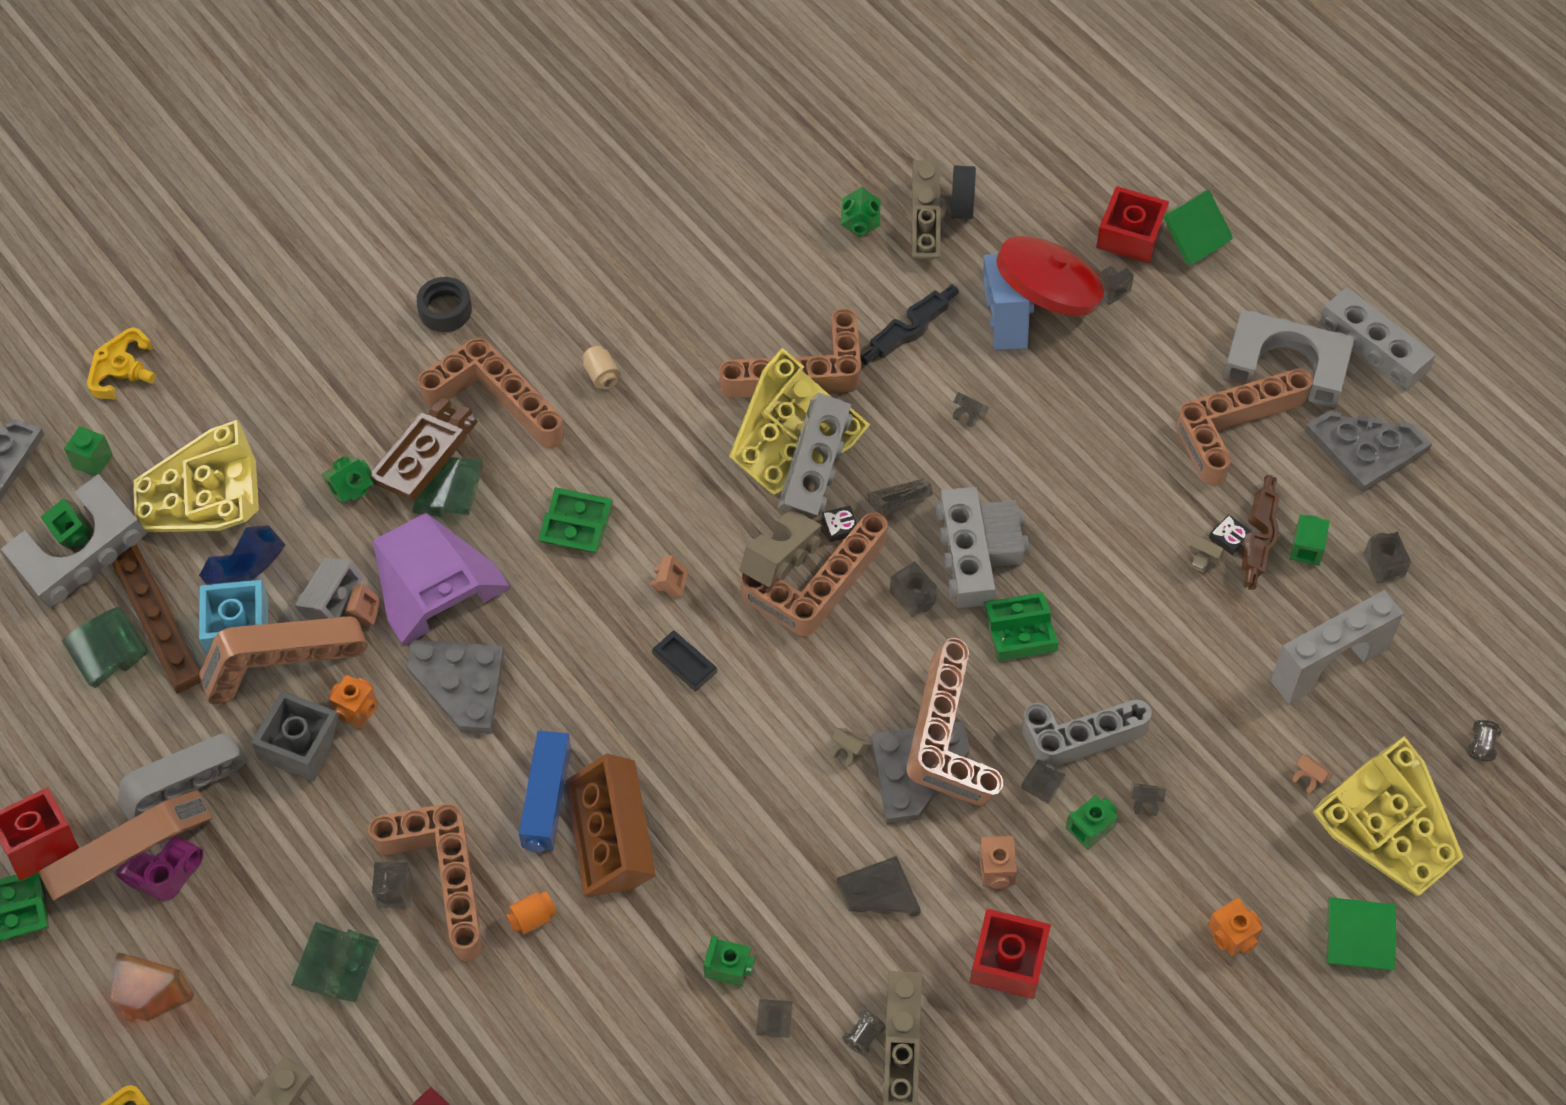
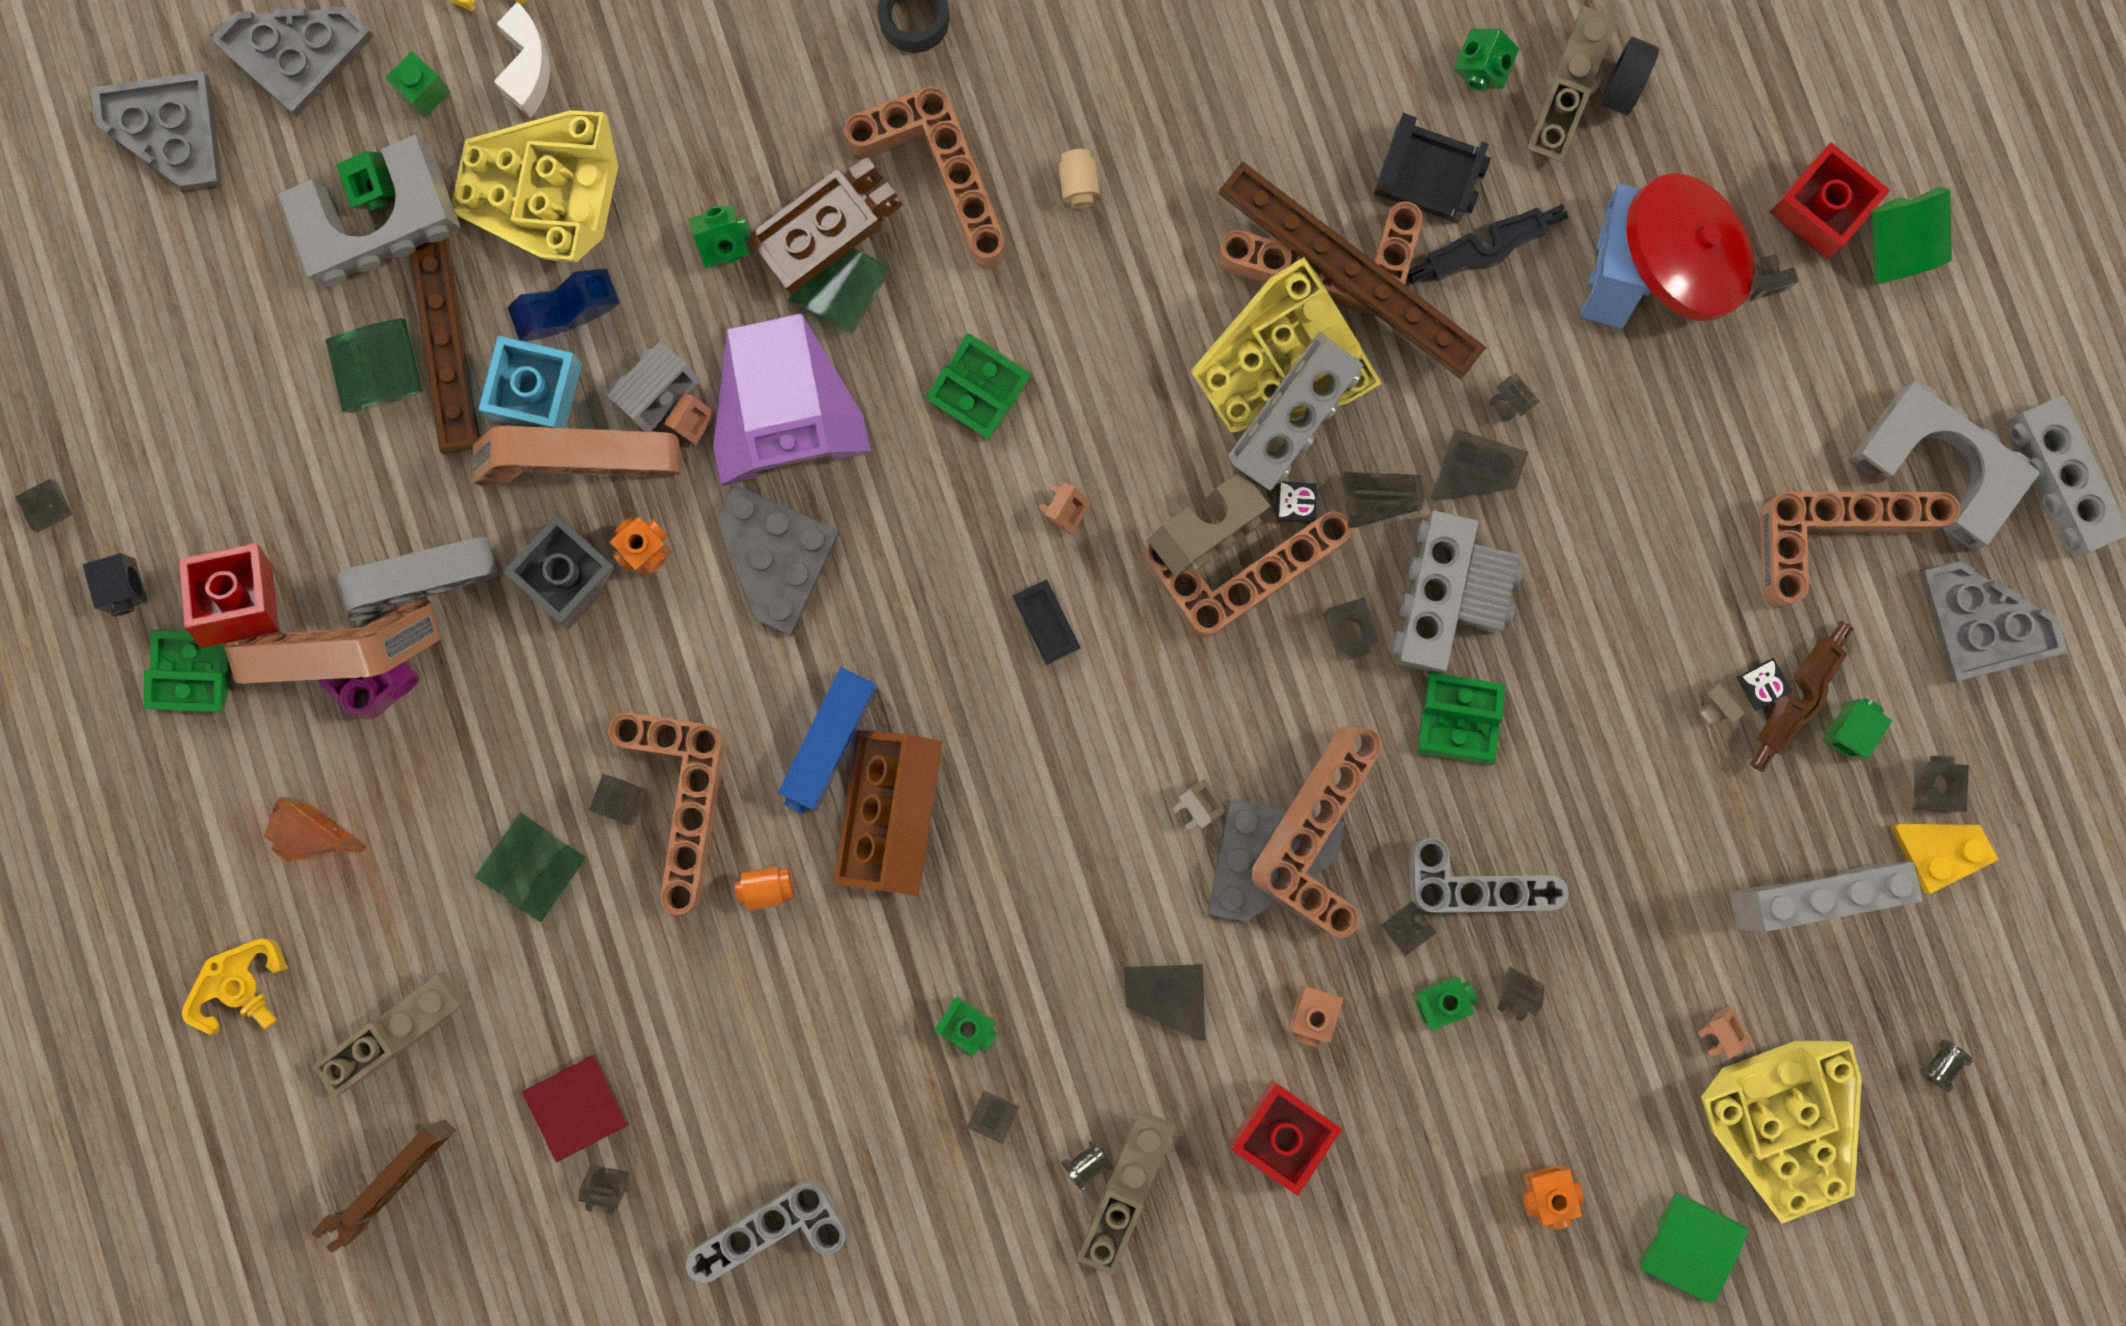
camera: 15 degrees right, 25 degrees up
none -> white brick [494,2,550,118]
none -> reddish brown tile [1218,161,1487,380]
none -> black panel [1373,113,1491,223]
none -> clear smoke wing [1430,428,1528,501]
none -> yellow wing [1890,824,1999,894]

